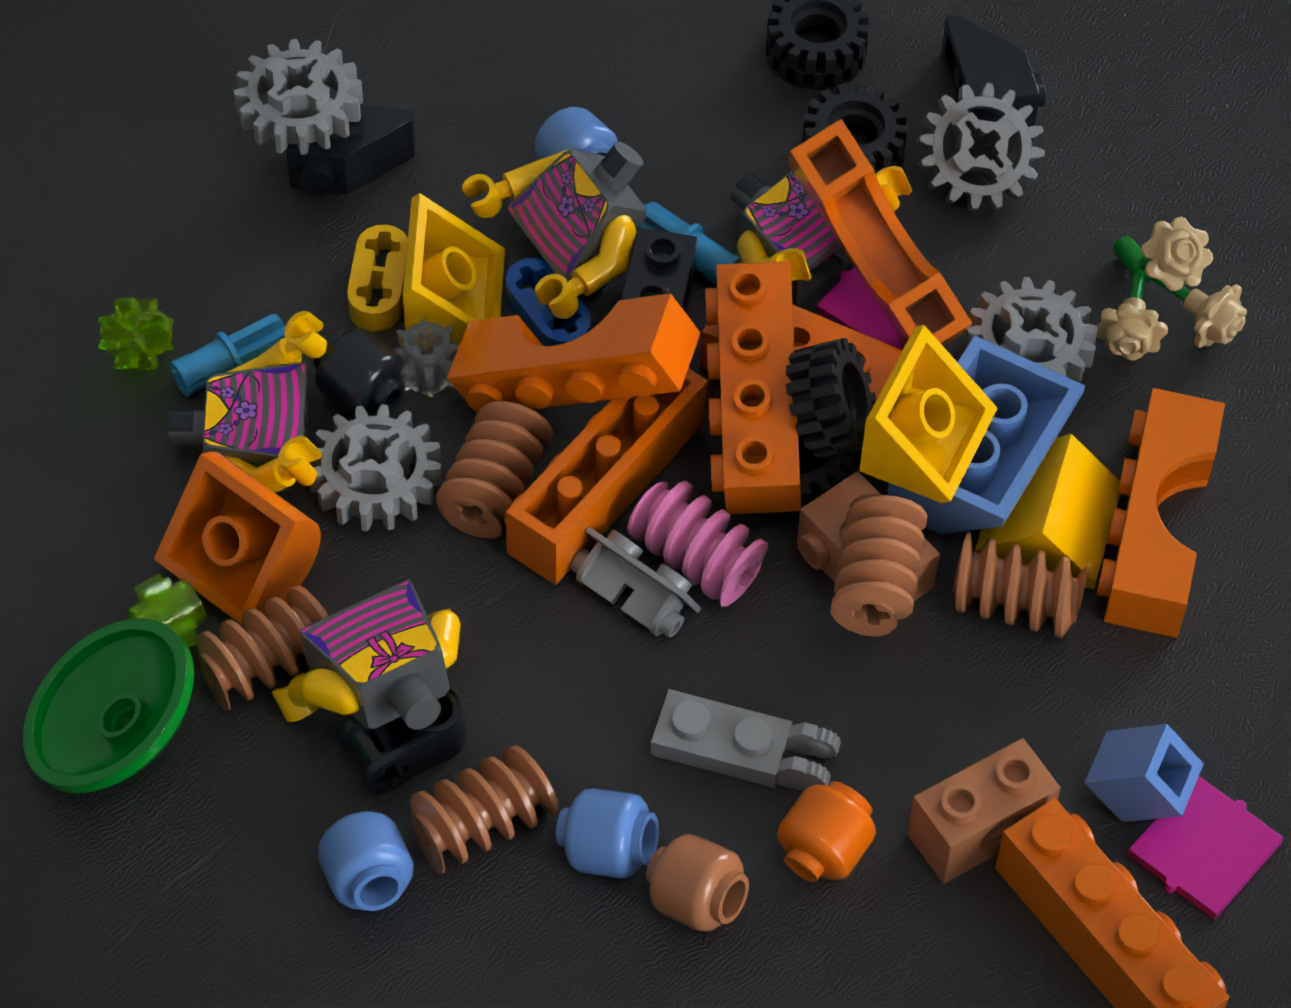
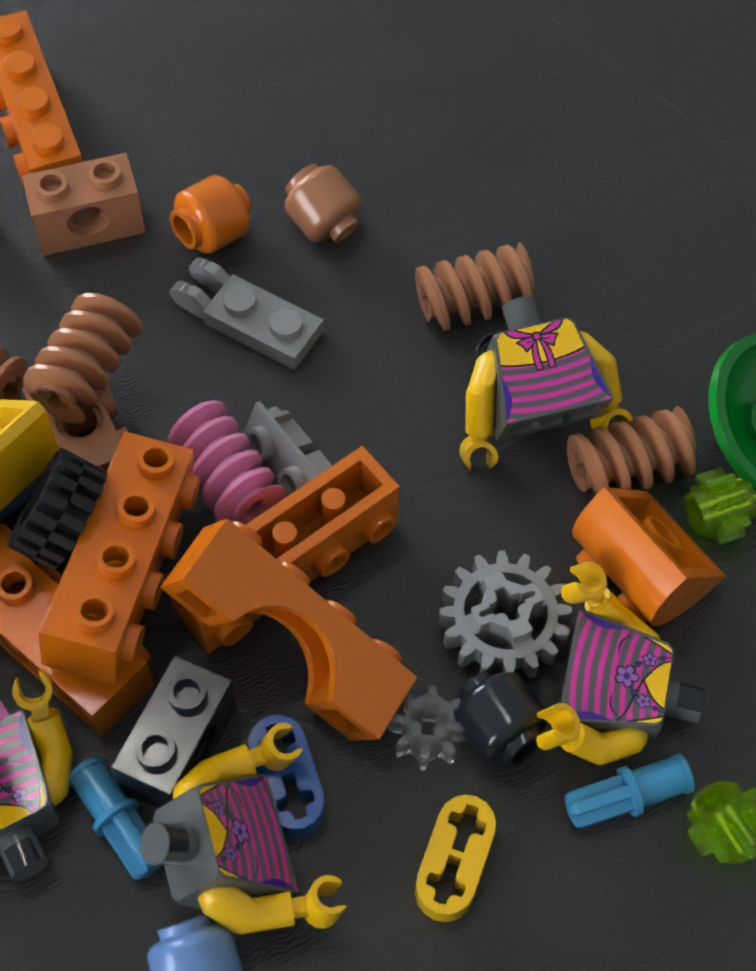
camera: 165 degrees left, 5 degrees up
medium blue head [318,811,414,911] -> none
yellow slope [403,193,505,347] -> none
nougat piece [436,401,553,539] -> none
medium blue head [556,788,659,878] -> none

